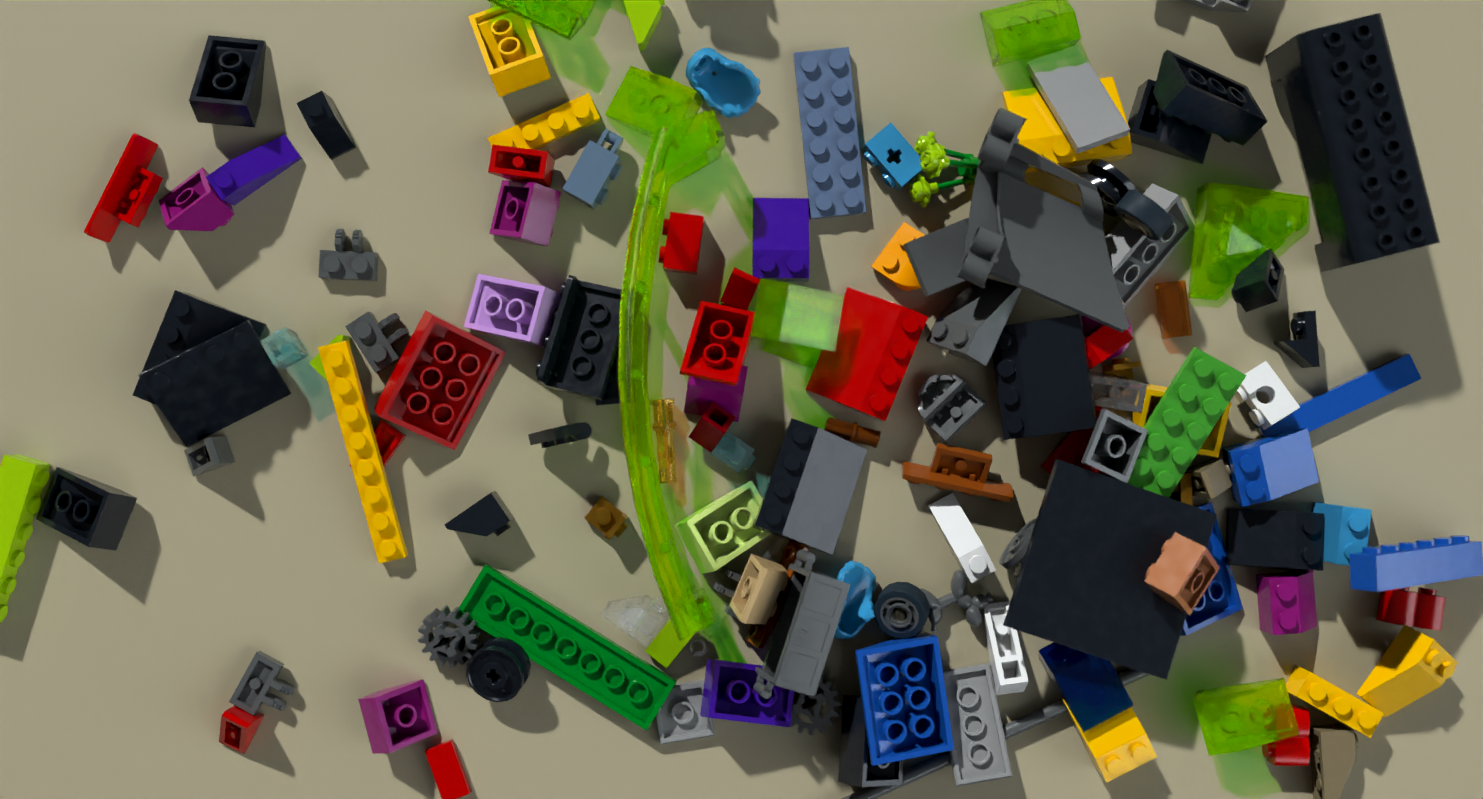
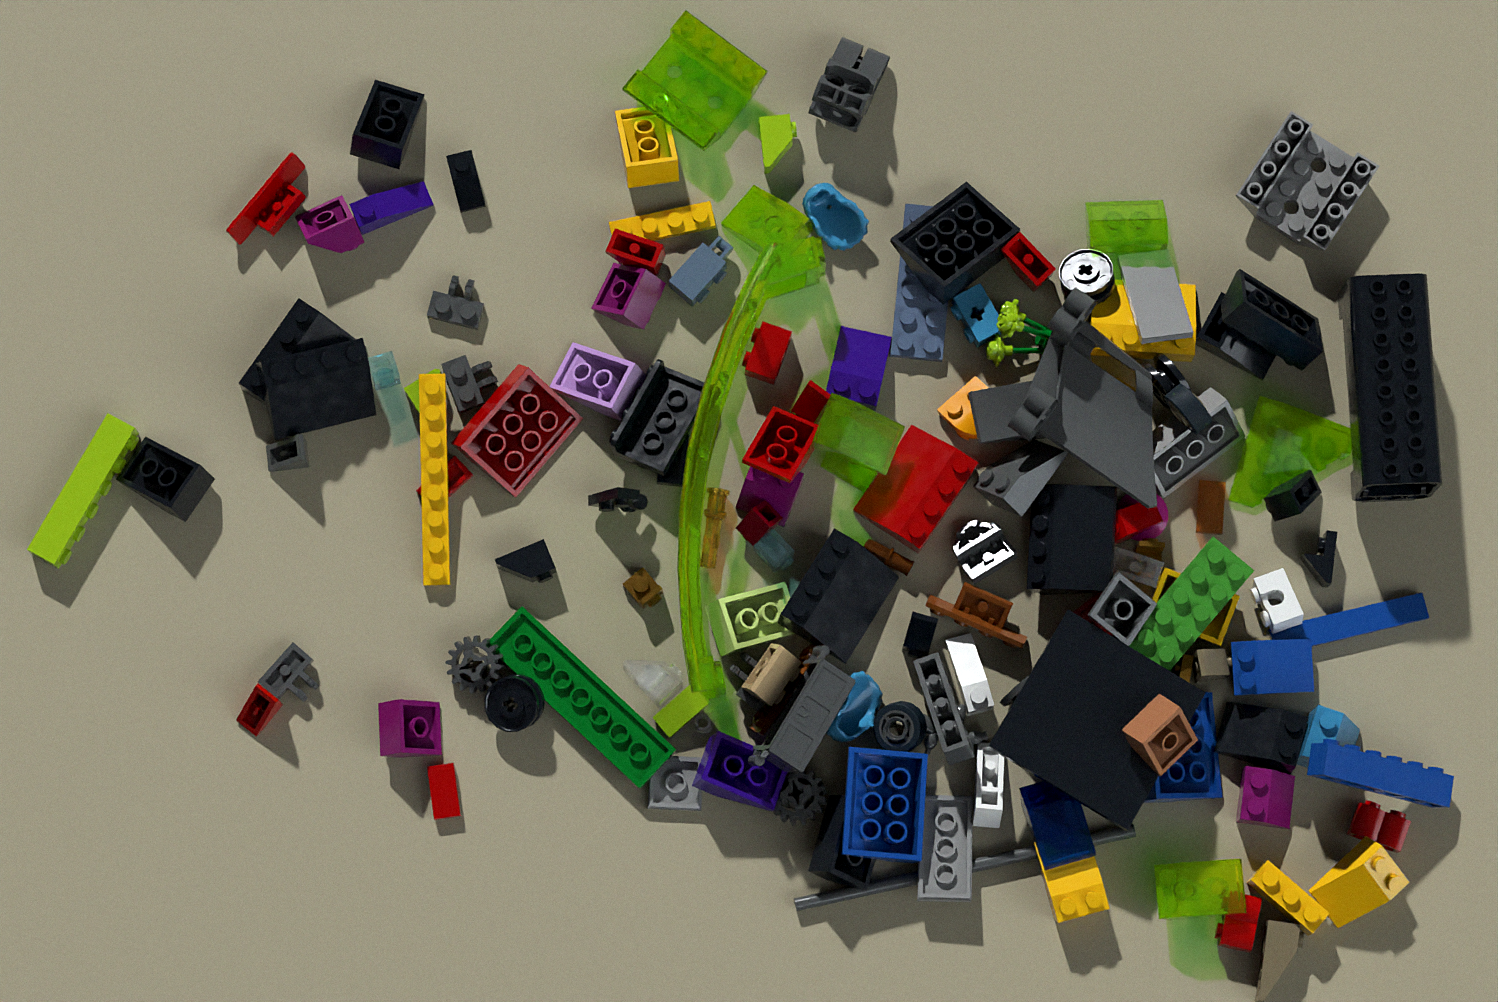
camera: 15 degrees right, 10 degrees down
none -> black slope [890,181,1020,305]
none -> black slope [902,612,938,659]
none -> dark grey brick [913,652,975,765]
none -> red slope [1001,232,1056,292]
none -> wheel [1059,249,1115,305]

